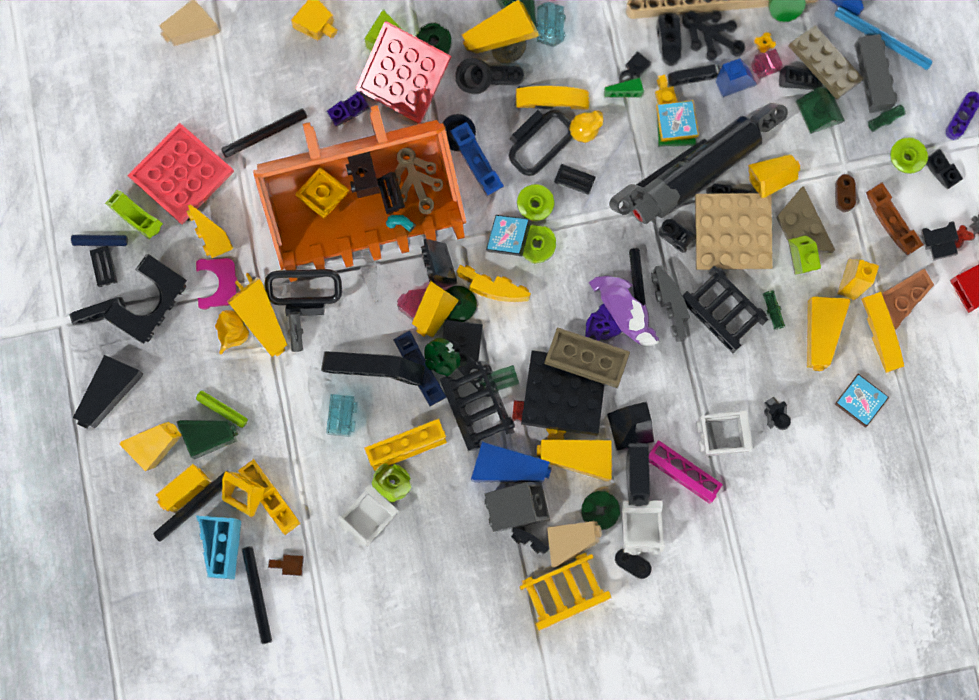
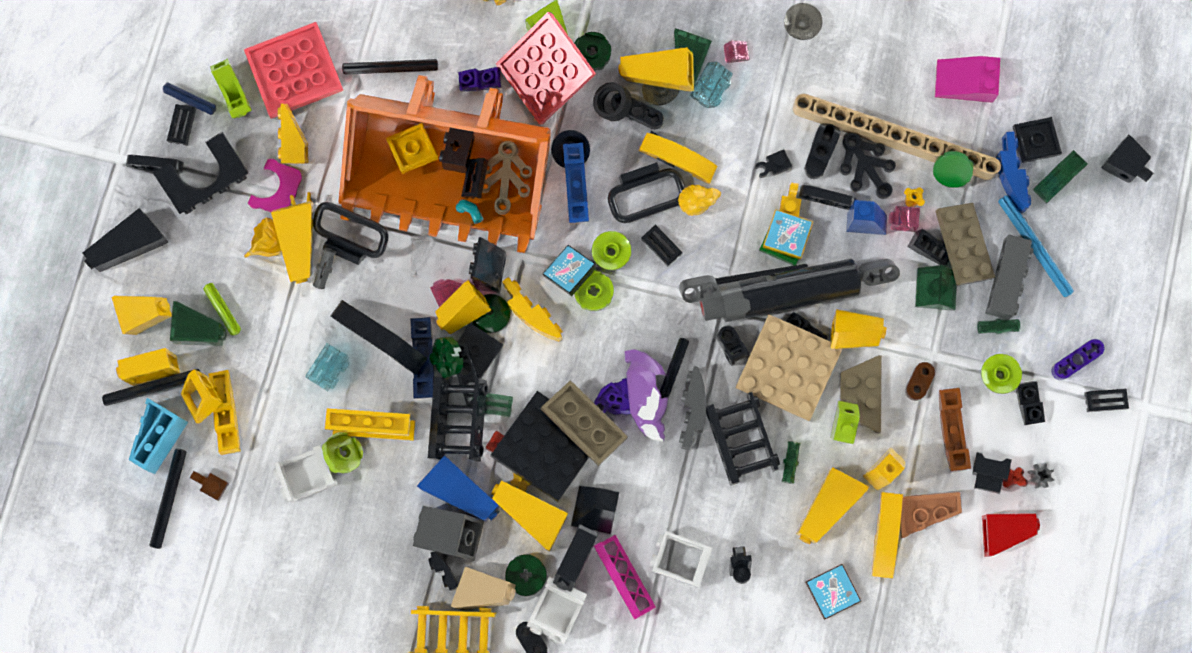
camera: 30 degrees right, 0 degrees up
green slope [603,78,644,98] -> none

